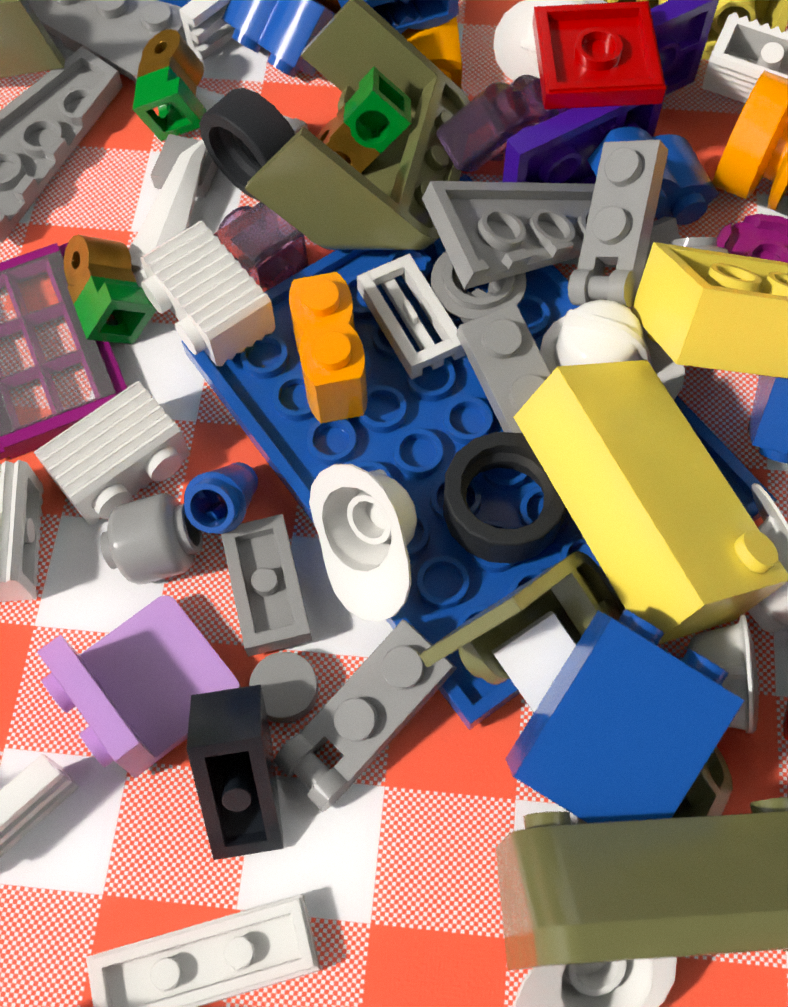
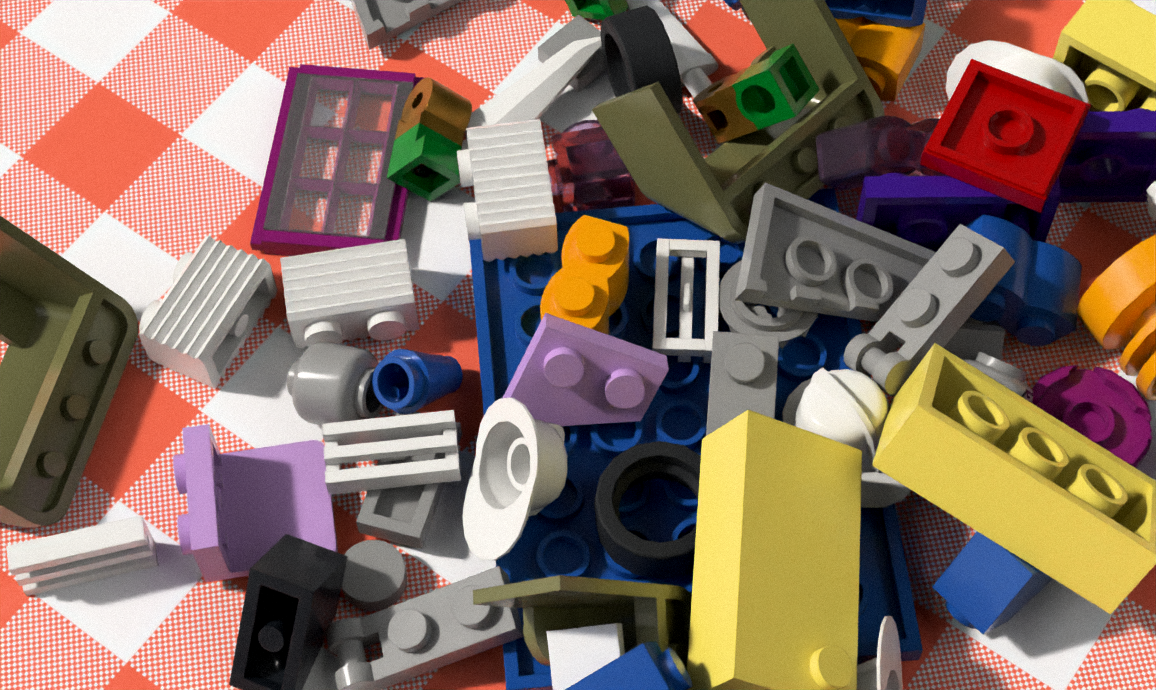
camera: 30 degrees right, 5 degrees down
none -> white tile [322,410,461,495]
none -> lavender wing [503,313,669,426]

